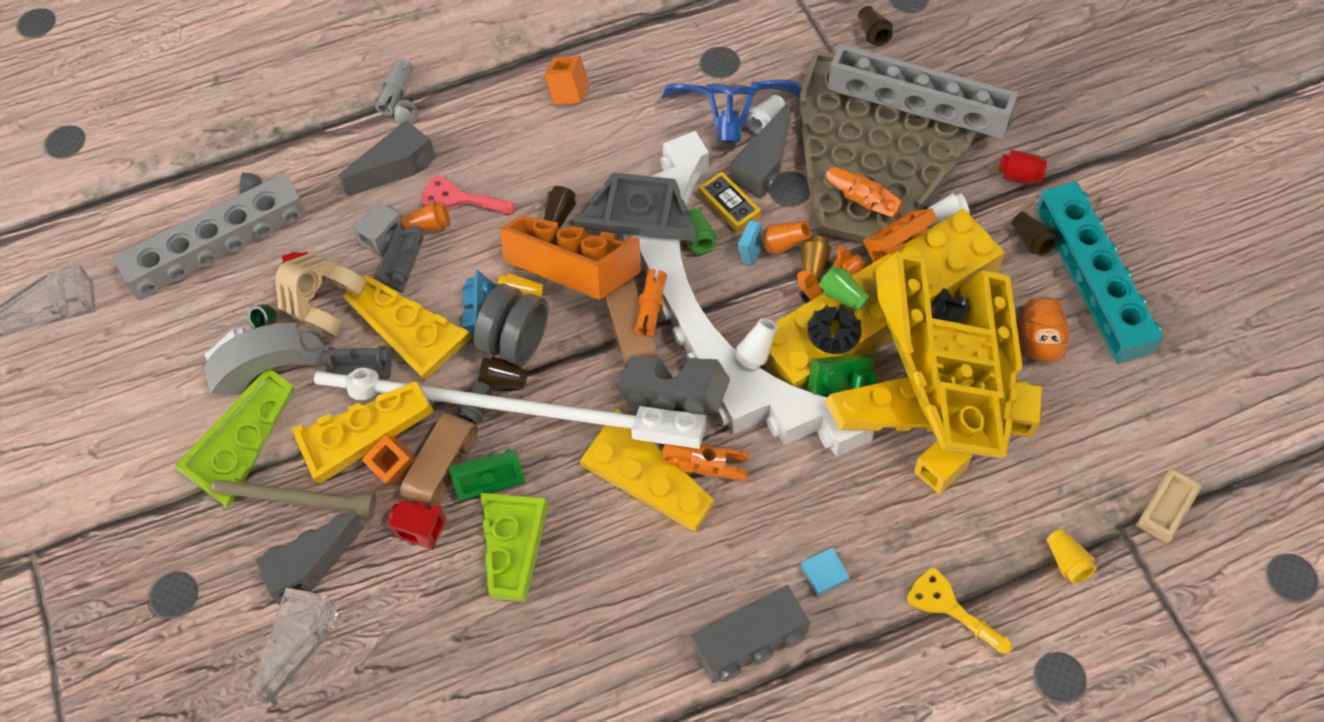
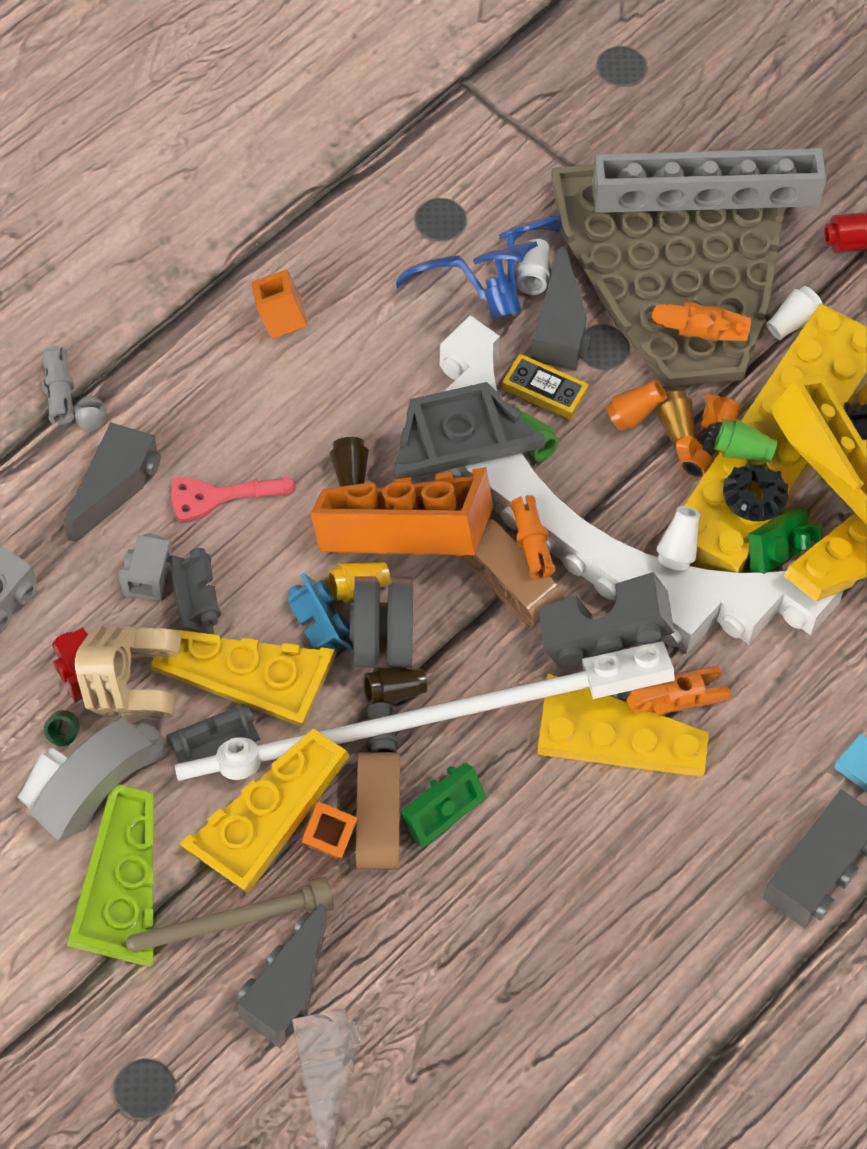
camera: 30 degrees left, 0 degrees up
red brick [388,500,447,550] -> none
orange cone [402,201,451,232] -> none
lime wing [481,493,549,602] -> none
medium azure tile [738,220,763,266] -> none
dark brown cone [858,6,893,46] -> none
orange bracket [863,209,938,263] -> none

